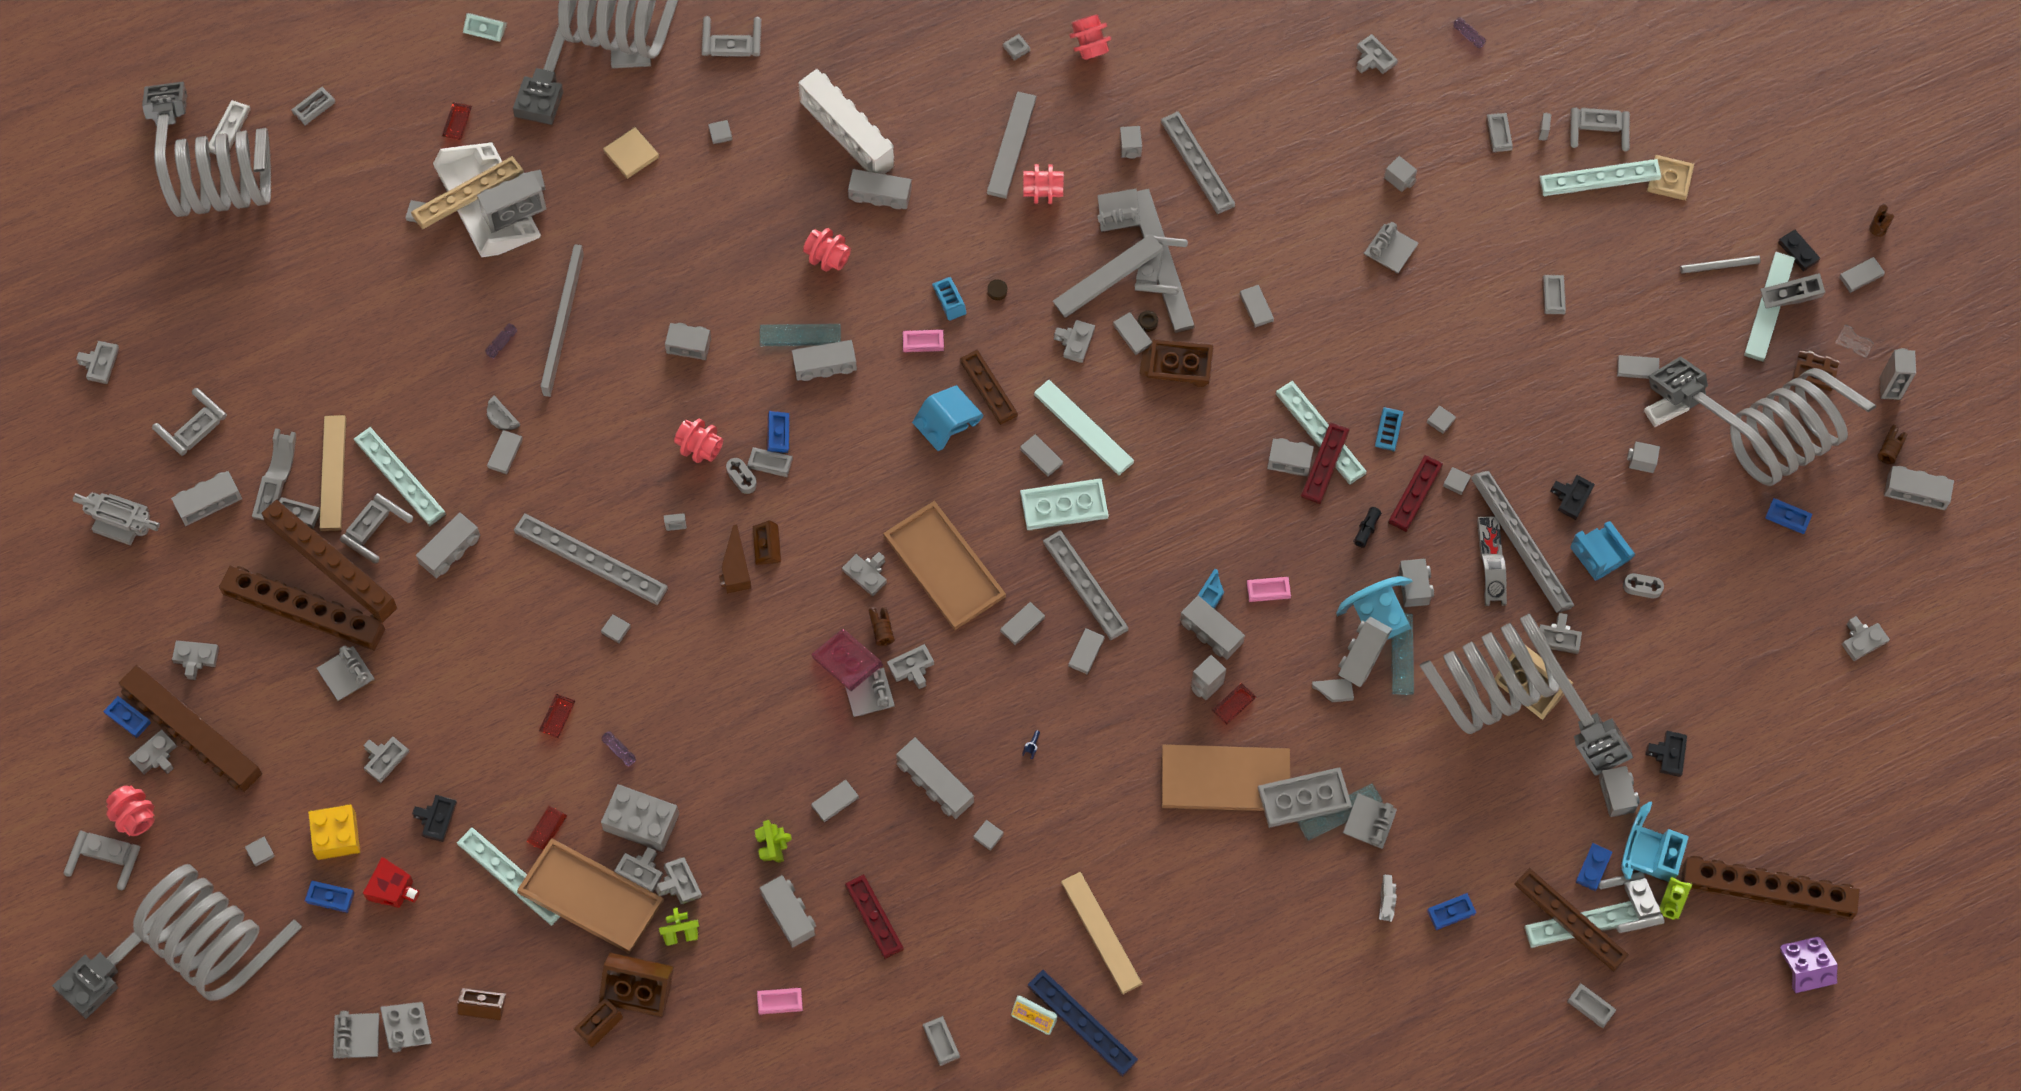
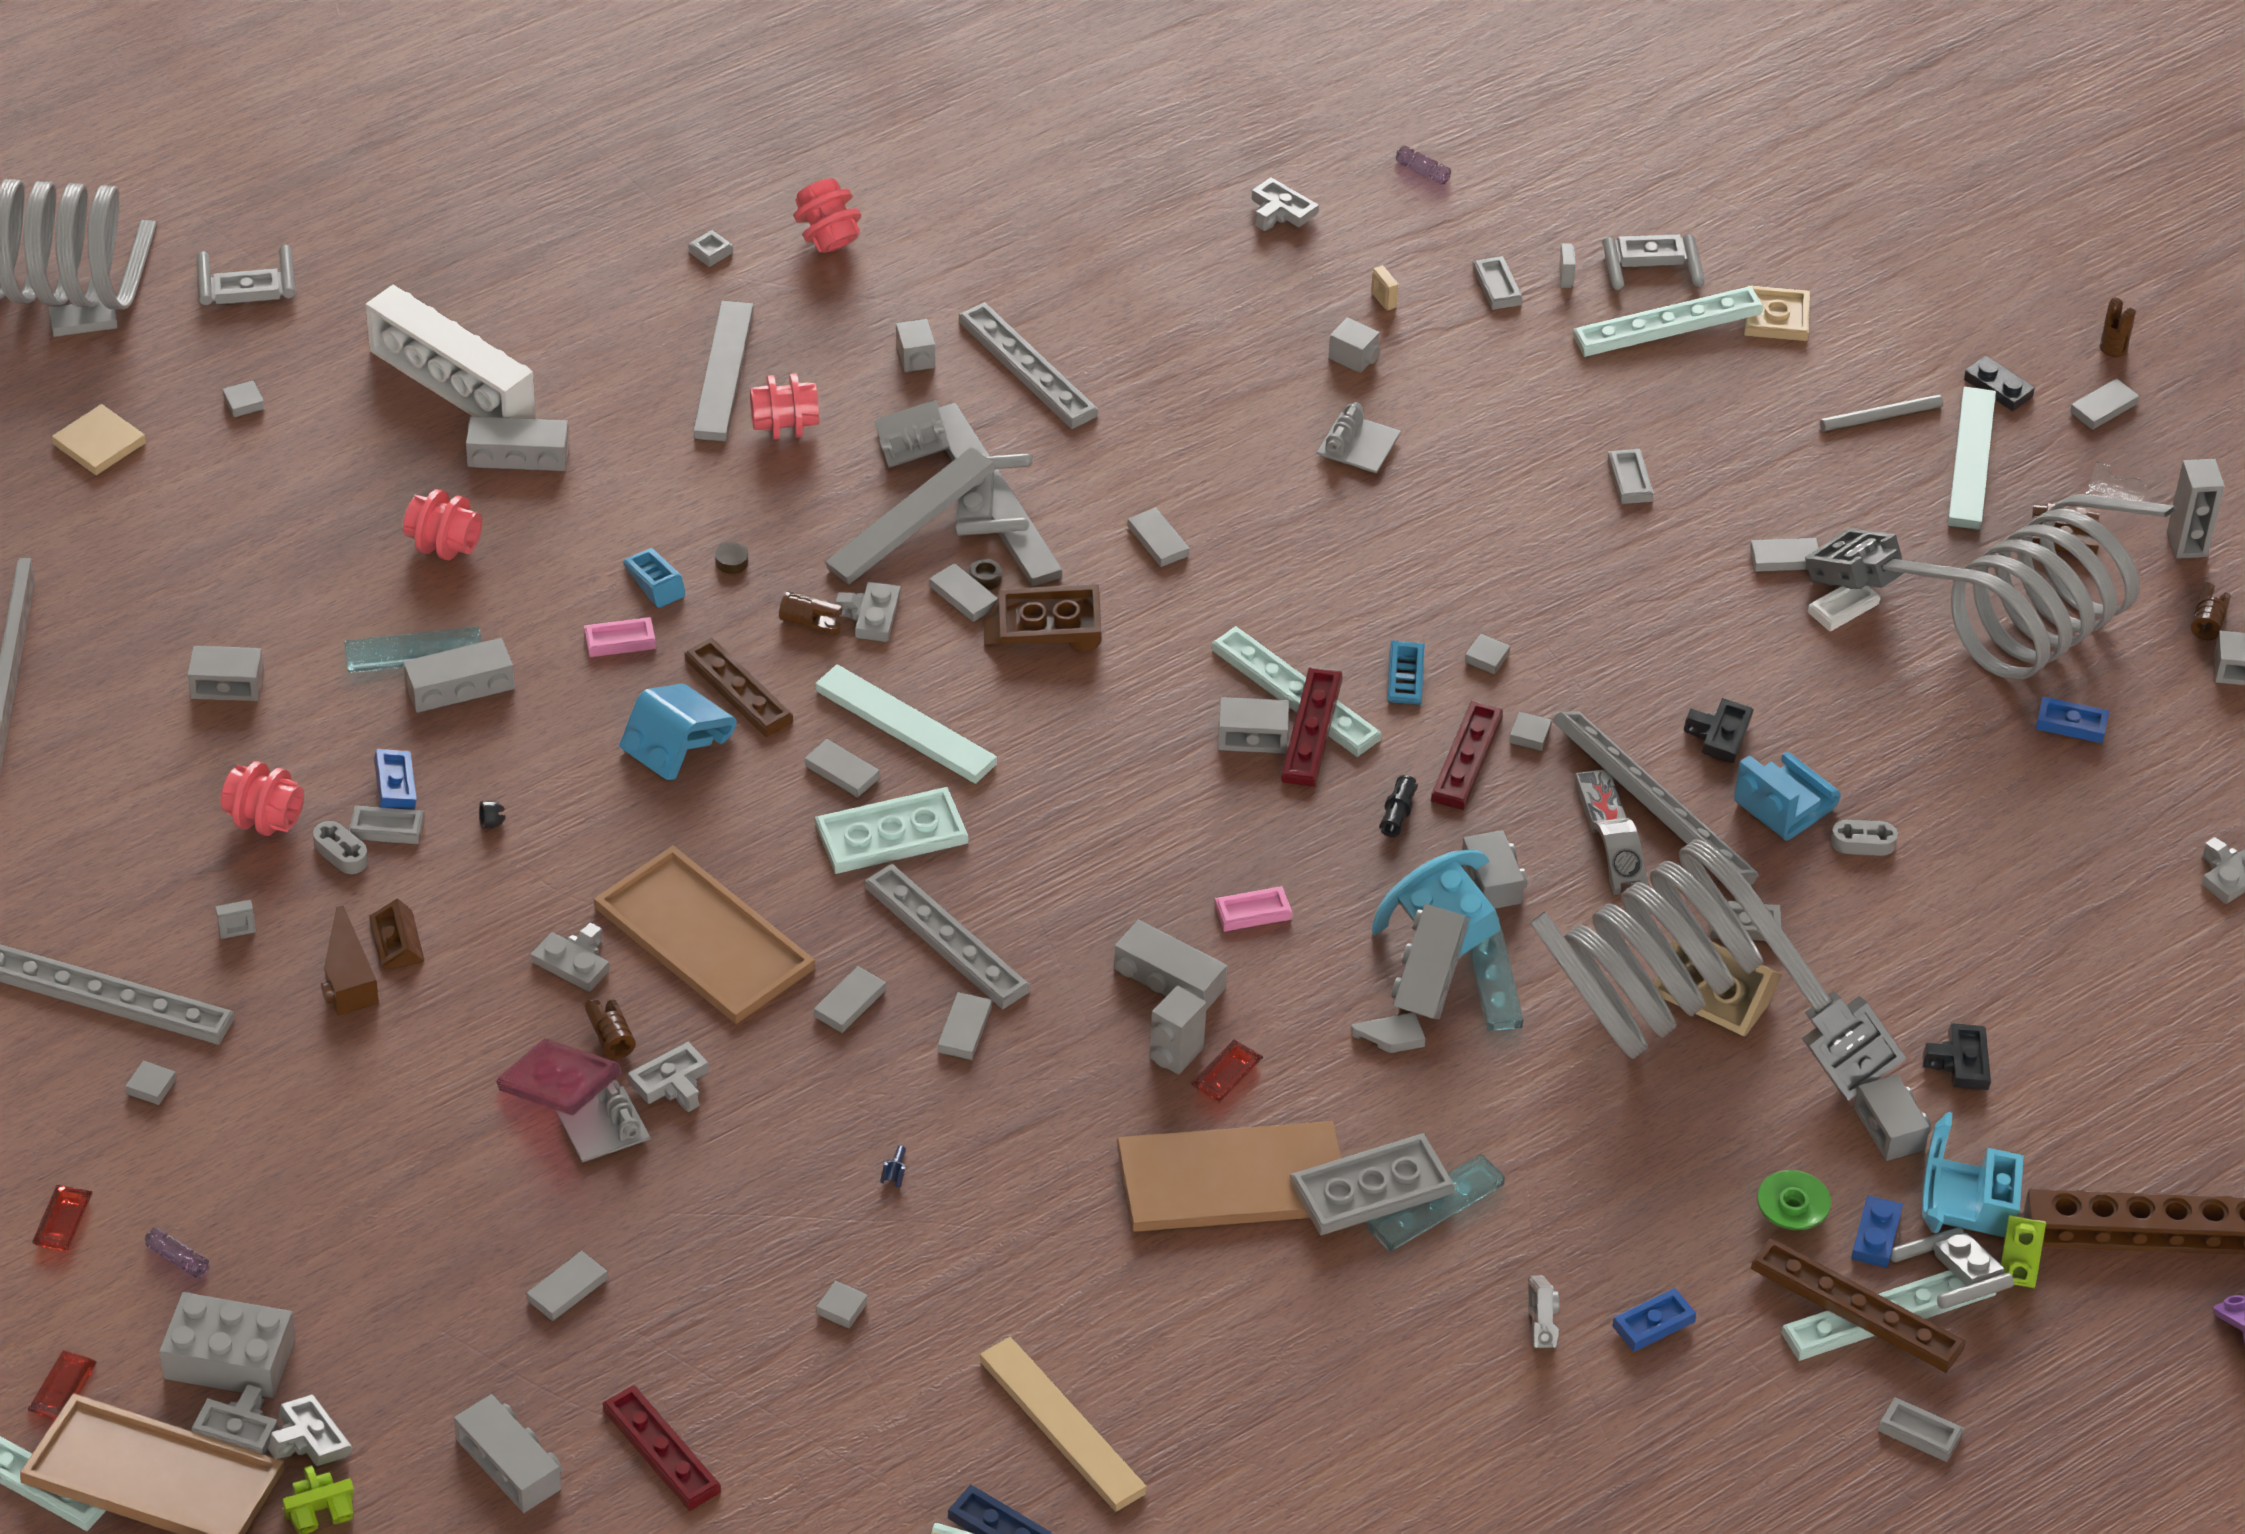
camera: 10 degrees left, 20 degrees down
lime hips [755,820,792,863] -> none
light grey brick [896,738,974,819] -> none
dark azure tile [1197,569,1224,609] -> none
light grey hinge [1343,793,1397,849] -> none
light grey brick [1627,442,1660,473] -> none
light grey slope [1760,273,1825,309] -> none
none -> black hinge [479,801,506,829]
none -> reddish brown hinge [779,591,843,634]
none -> tan tile [1371,265,1399,311]
none -> bright green dish [1757,1170,1831,1230]

